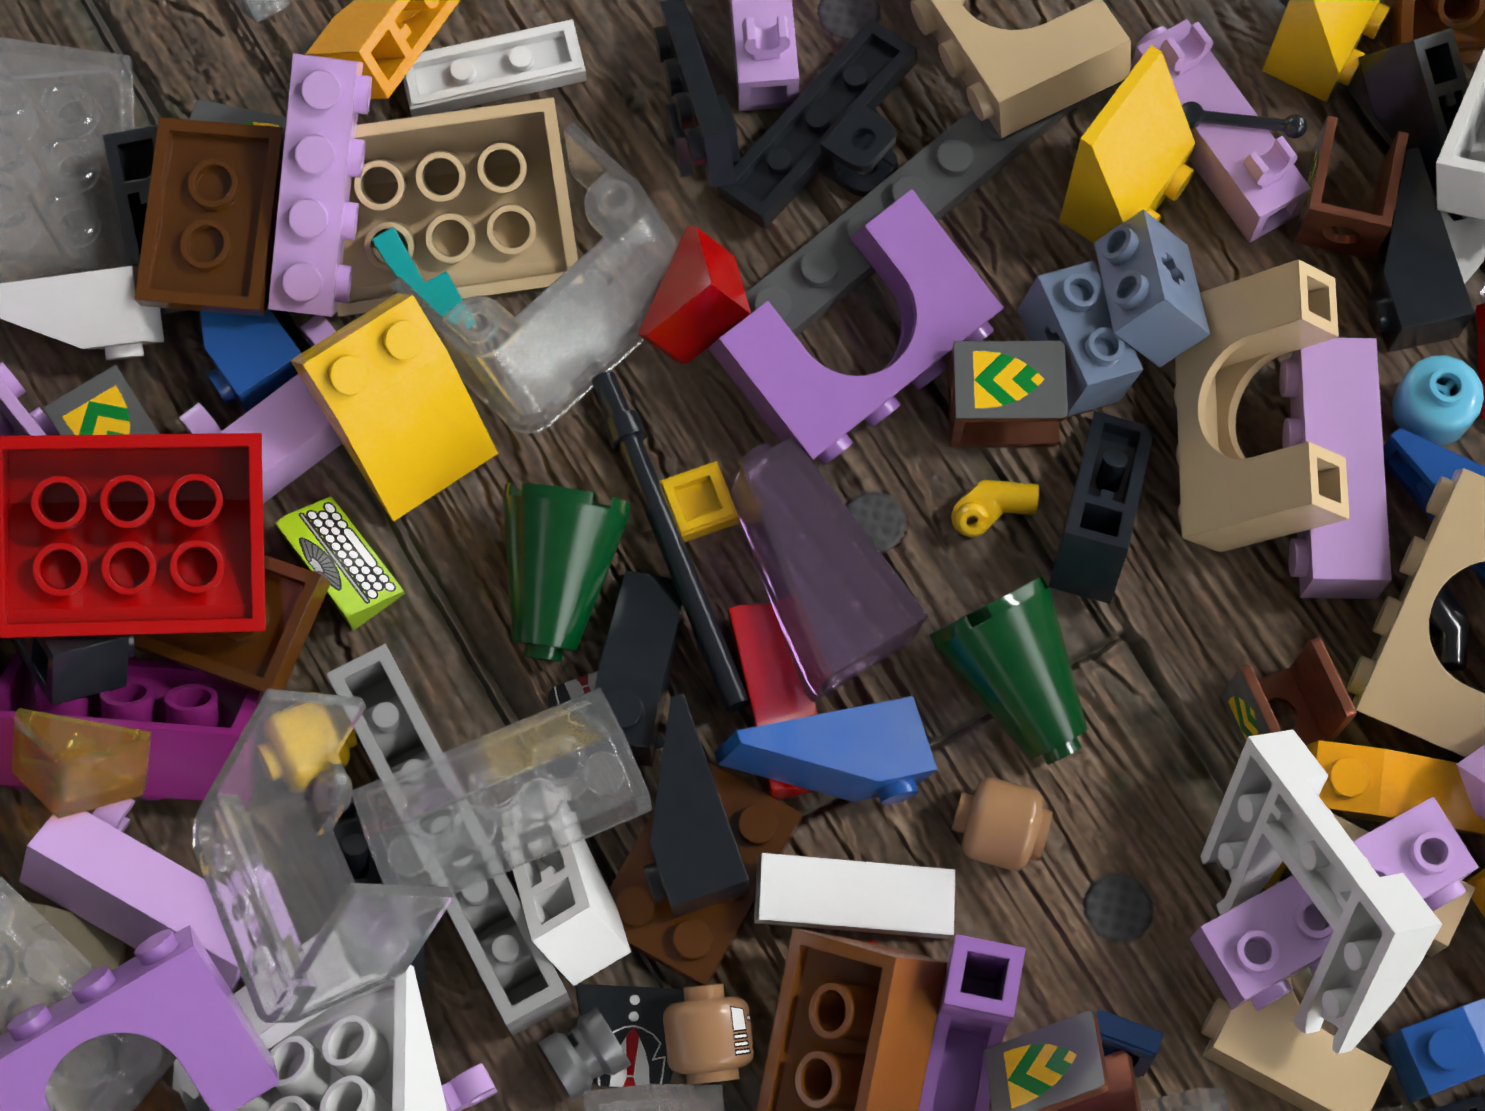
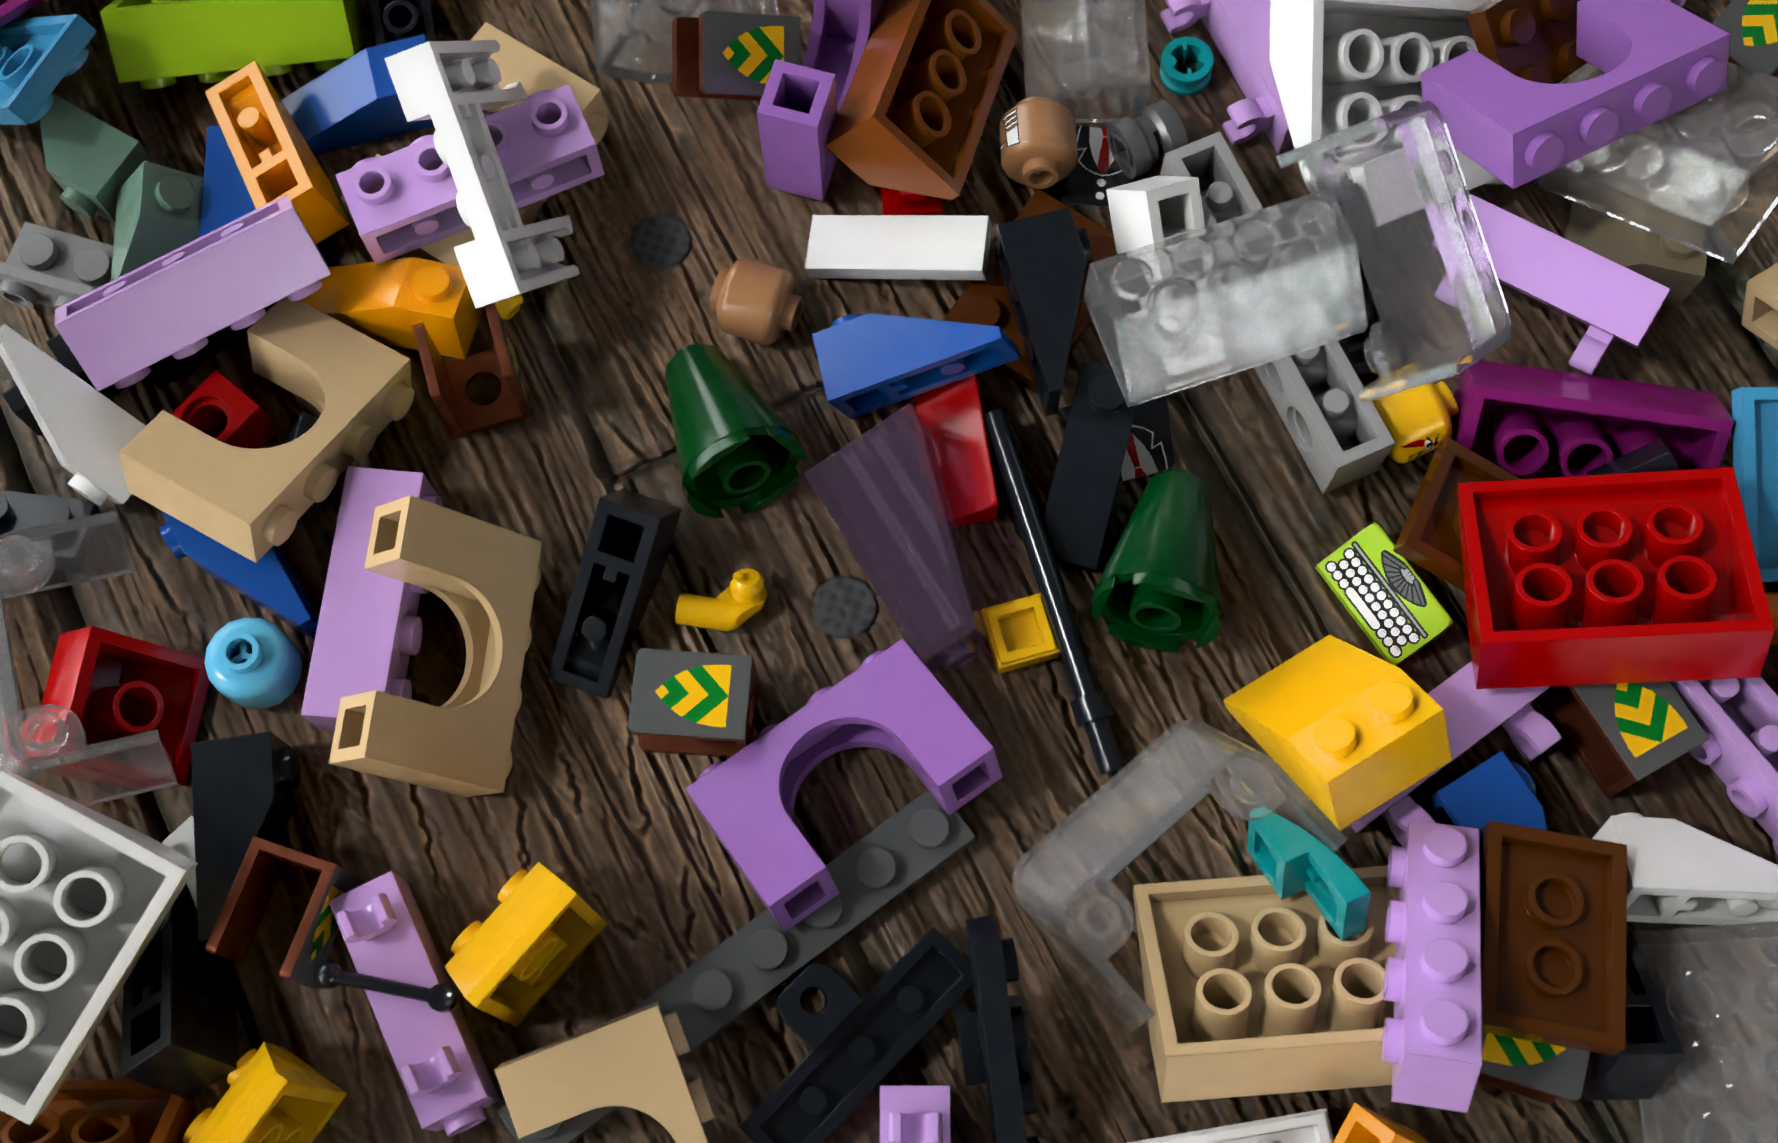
camera: 175 degrees left, 0 degrees up
clear yellow slope [11,708,151,819] -> none
red slope [638,225,751,364] -> none
sand blue brick [1017,261,1143,417] -> none
sand blue brick [1094,209,1210,367] -> none
dark blue tile [1095,1009,1163,1078] -> none

